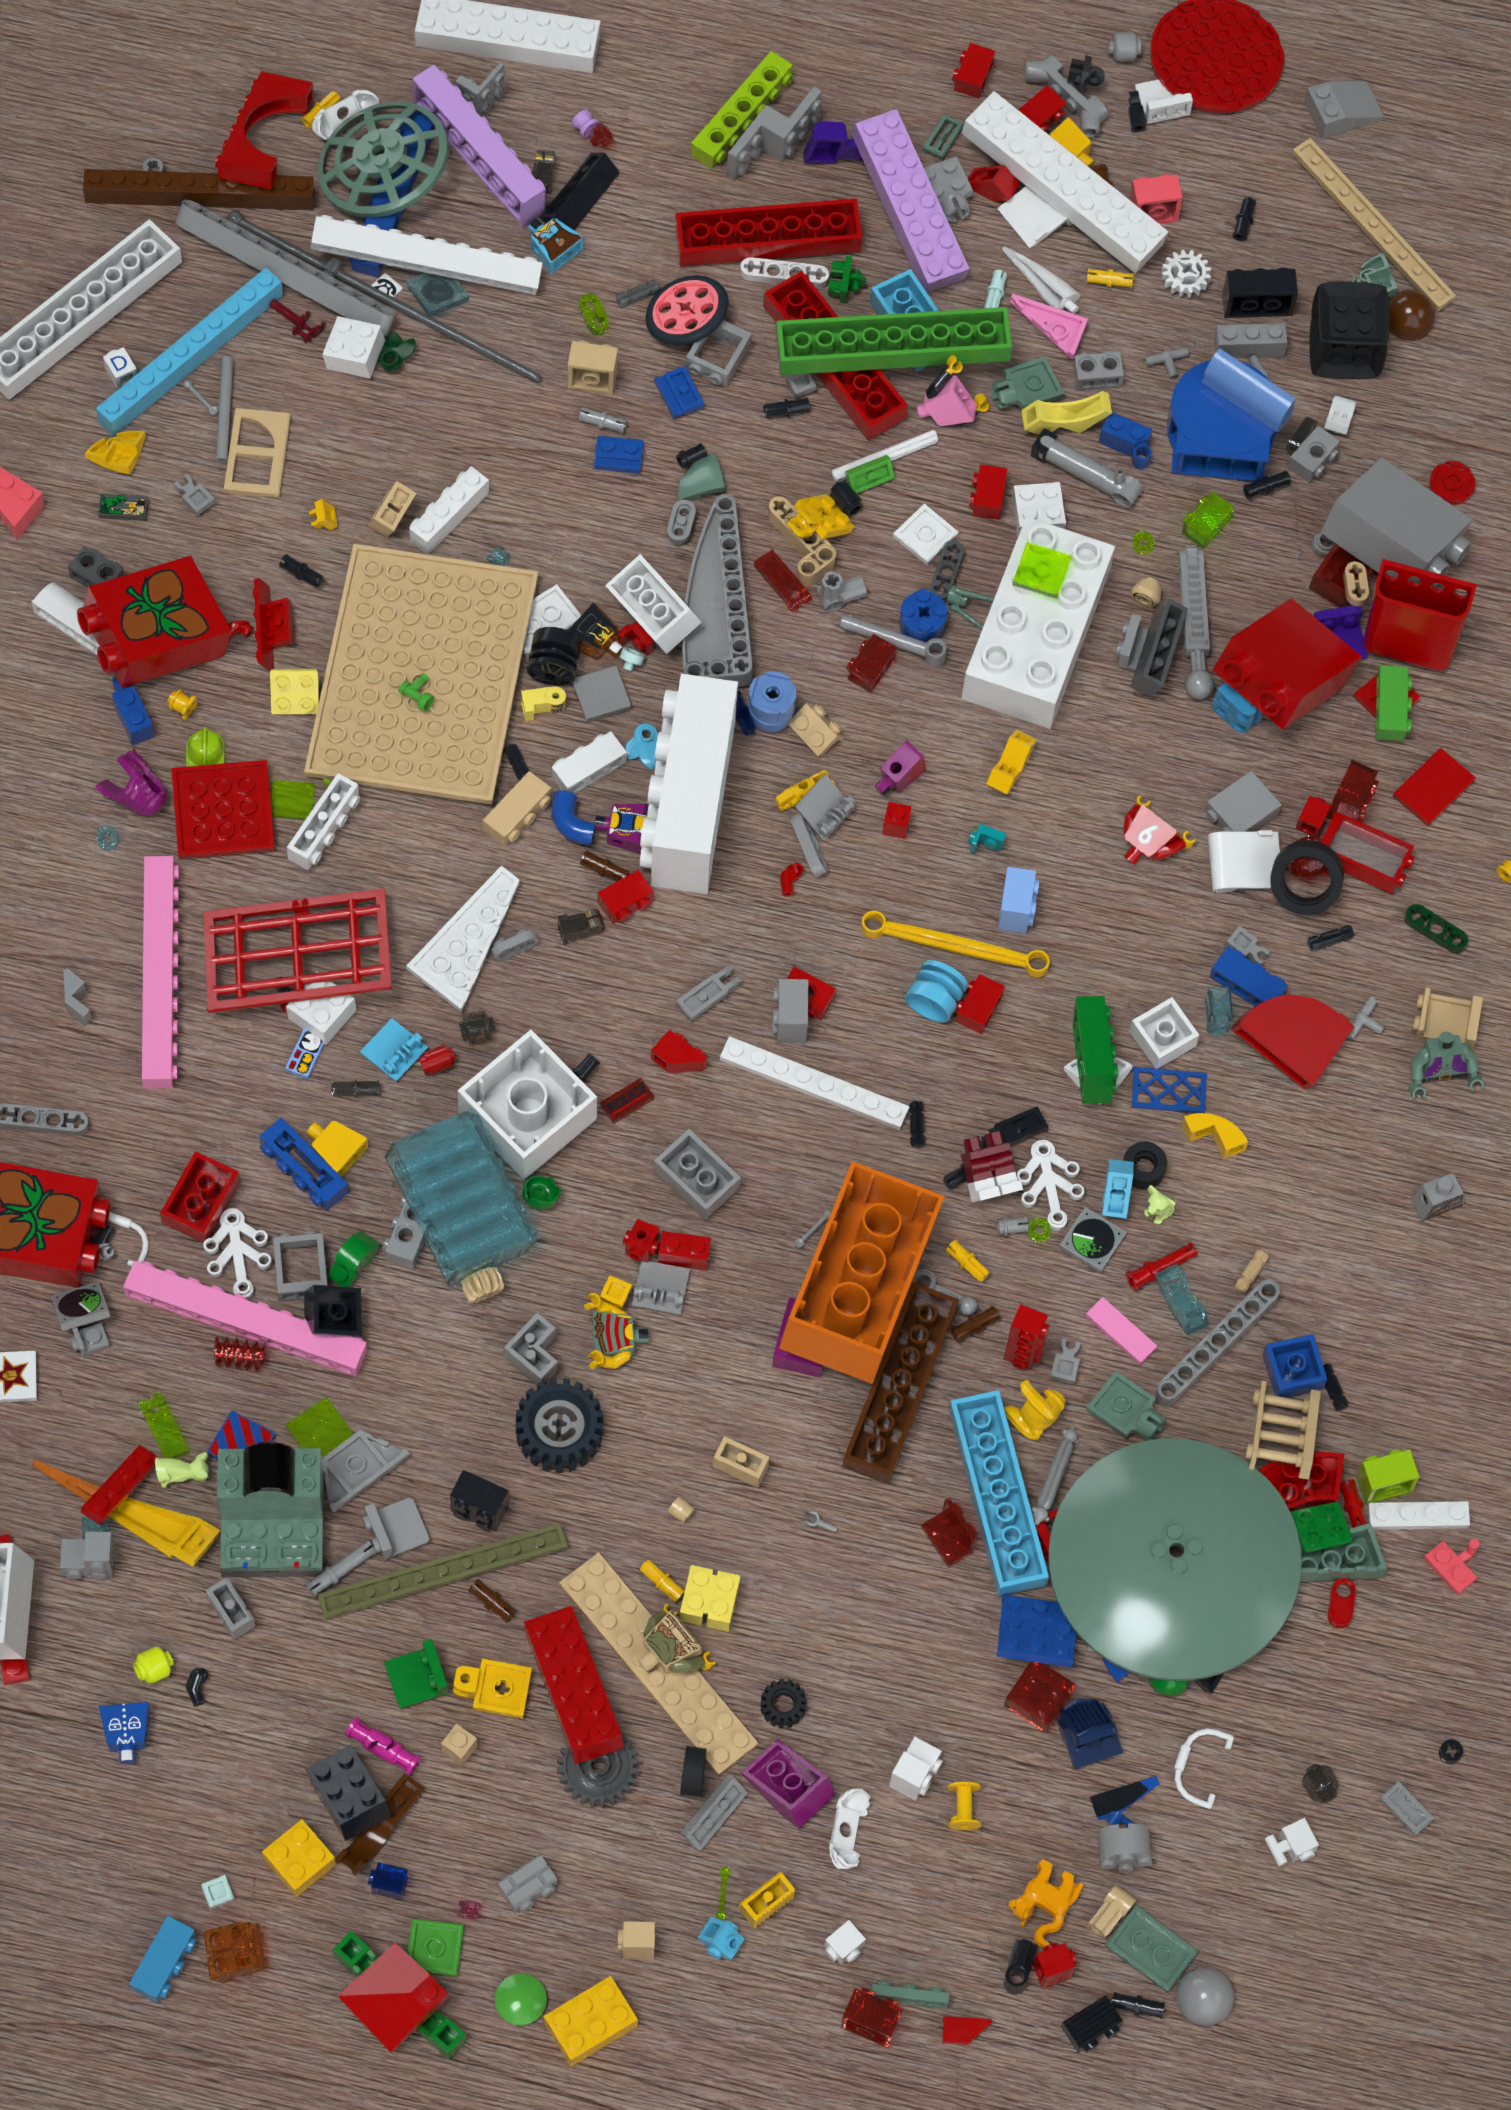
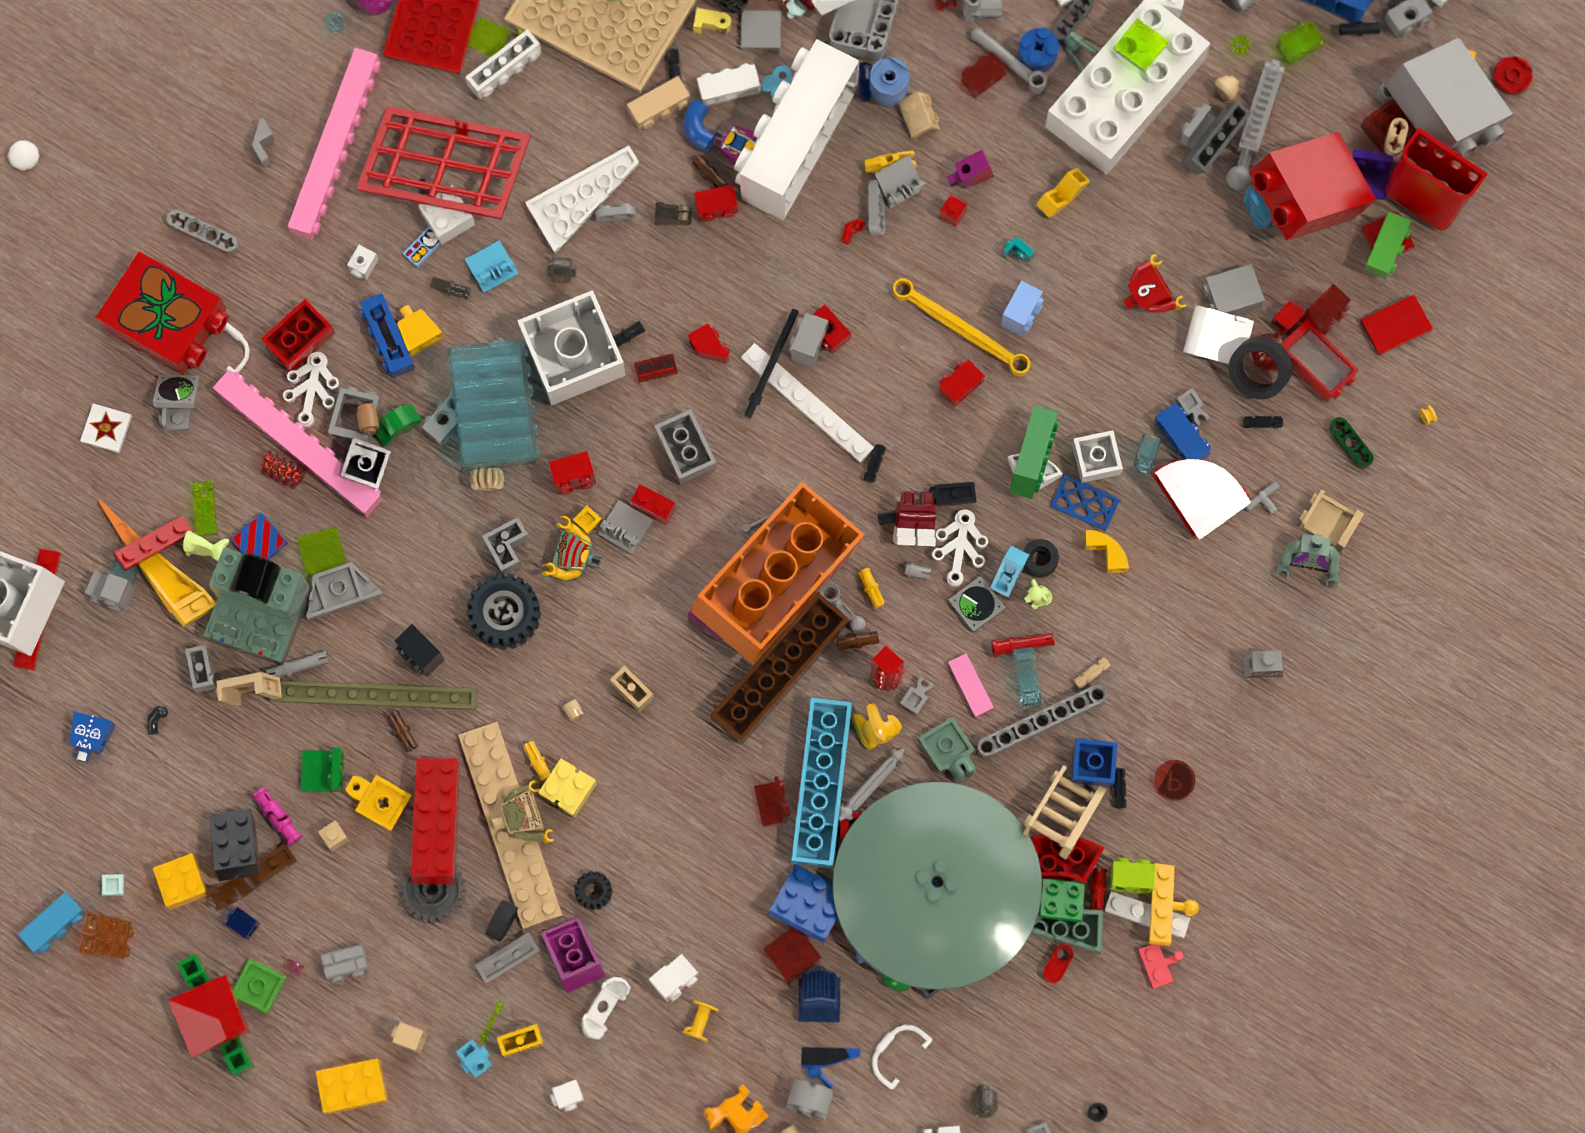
camera: 25 degrees right, 10 degrees up
arm [94,1225,115,1260] -> none
neon yellow head [133,1646,173,1684] -> none
light grey bracket [362,1498,429,1561] -> none
red brick [418,1044,456,1075] -> none
bright green dish [495,1974,547,2027] -> none
green hair [522,1175,561,1211] -> none
red brick [623,1219,660,1263] -> none
light grey hinge [676,966,743,1022] -> none
light grey hand [801,1511,837,1533] -> none
medium azure wheel [904,960,968,1023] -> none
clear neon green bush [1028,1218,1051,1243] -> none
none -> tan panel [216,672,282,706]
none -> white brick [347,245,379,280]
none -> medium nougat brick [356,404,379,435]
none -> red brick [548,451,596,495]
none -> black bar [744,308,799,419]
none -> yellow plate [1149,863,1199,946]
none -> clear red tile [1154,760,1196,801]

